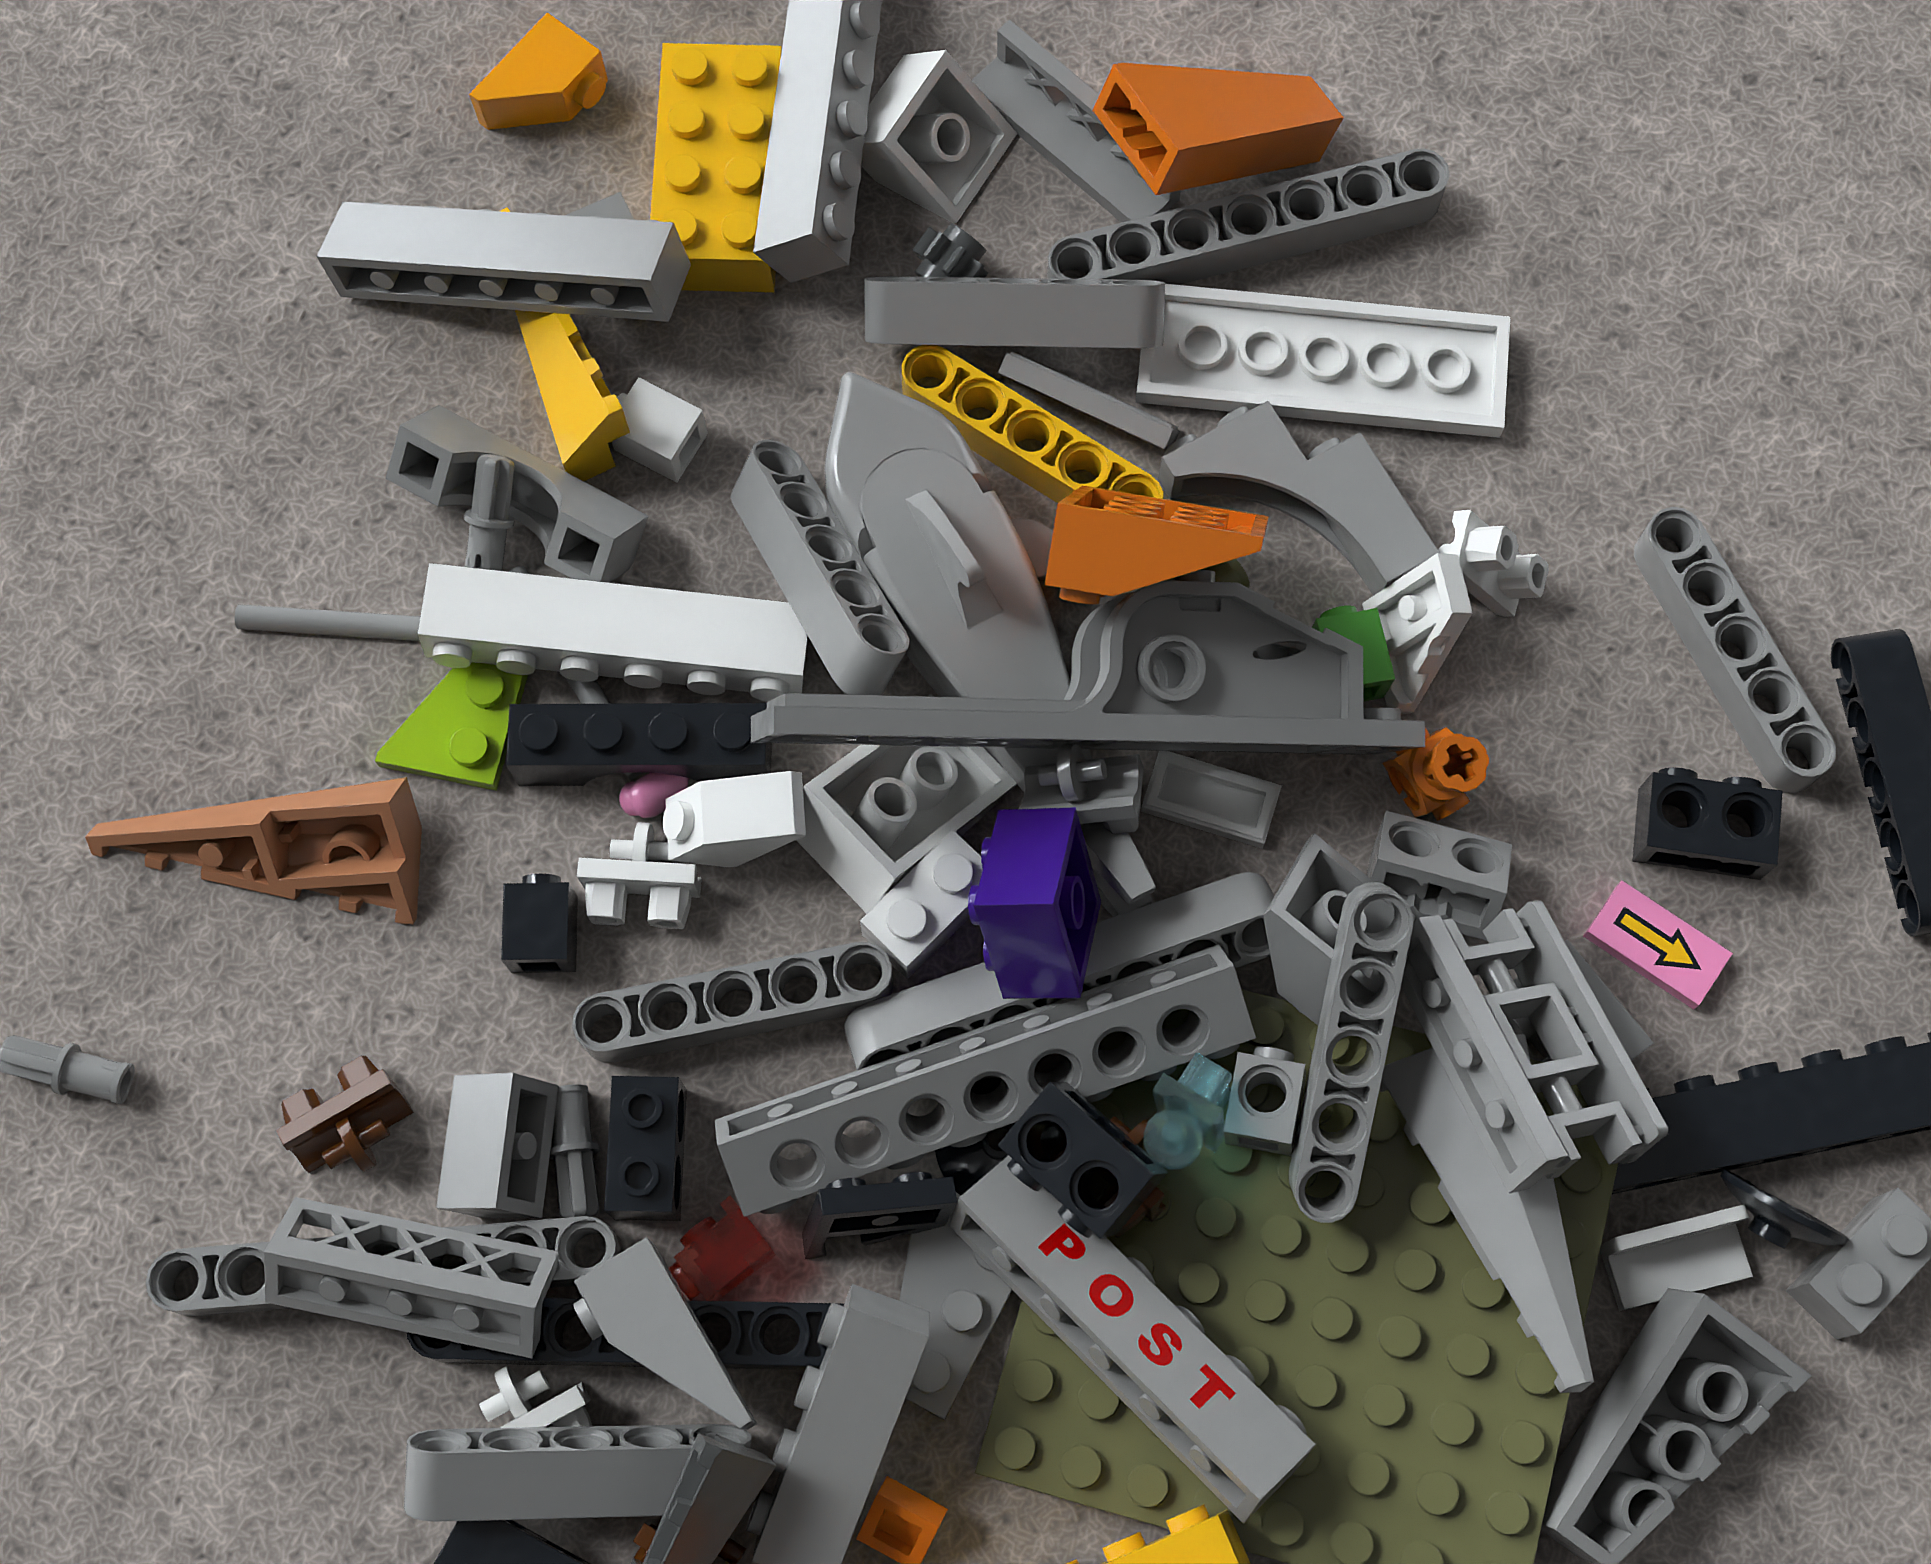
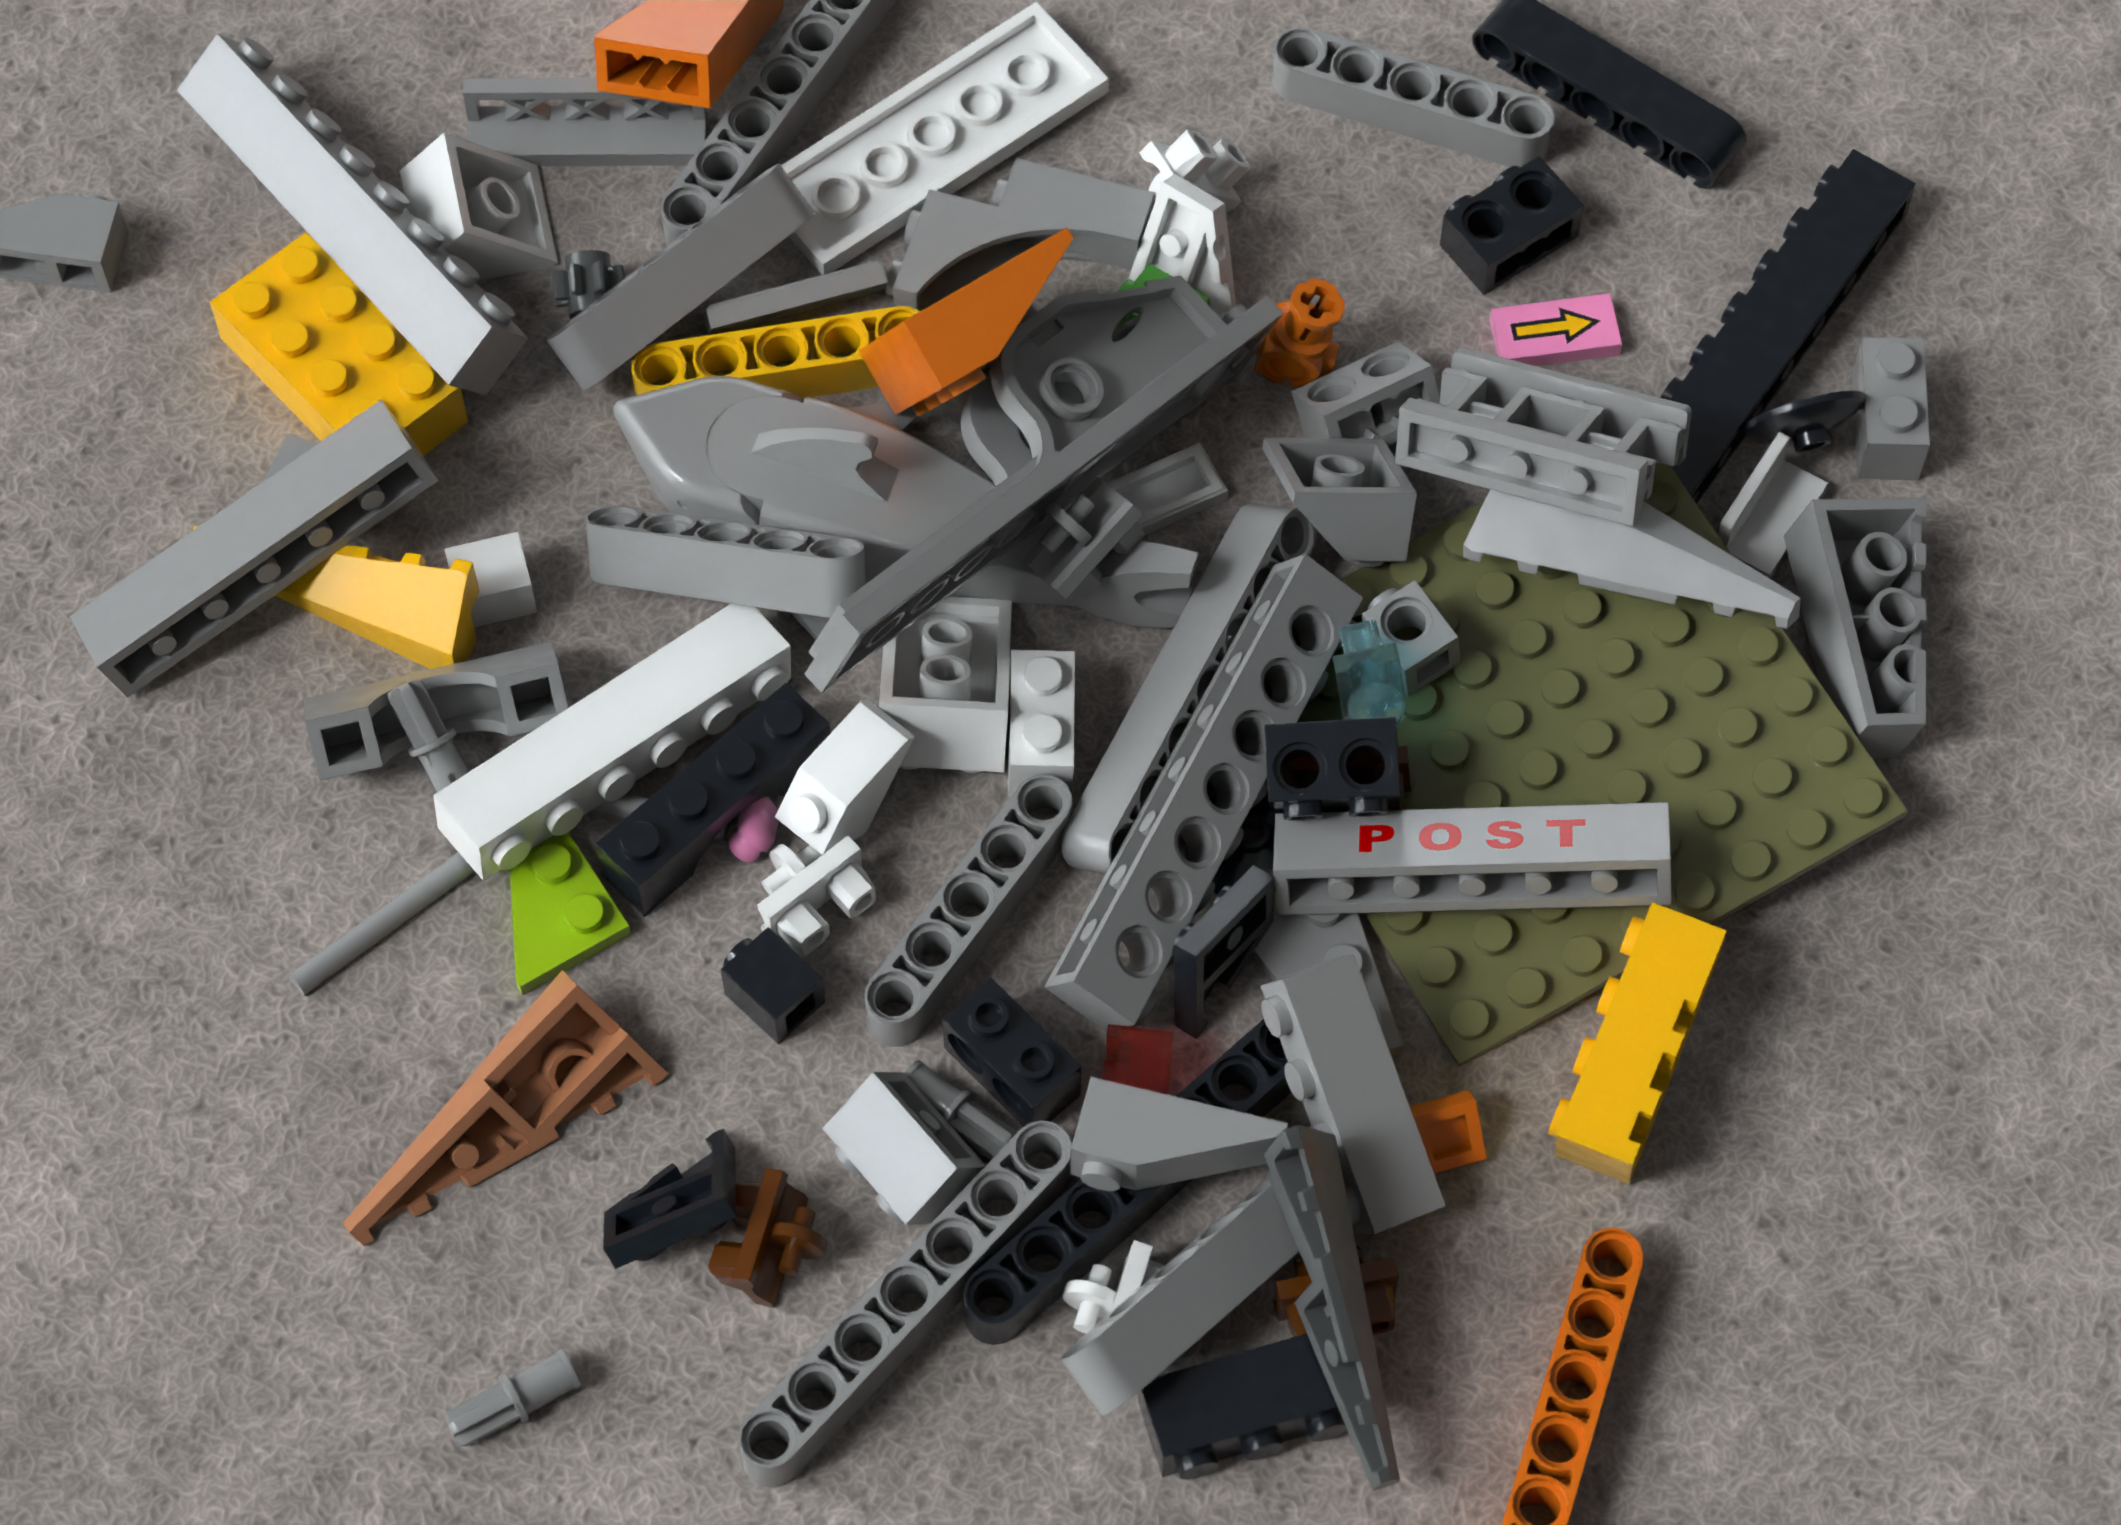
camera: 45 degrees left, 10 degrees down
light grey fence [264,1197,559,1358] -> none
light orange slope [469,13,608,130] -> none
dark purple brick [968,807,1101,999] -> none
light grey beam [1289,882,1413,1223] -> none
none -> black wing [603,1128,736,1269]

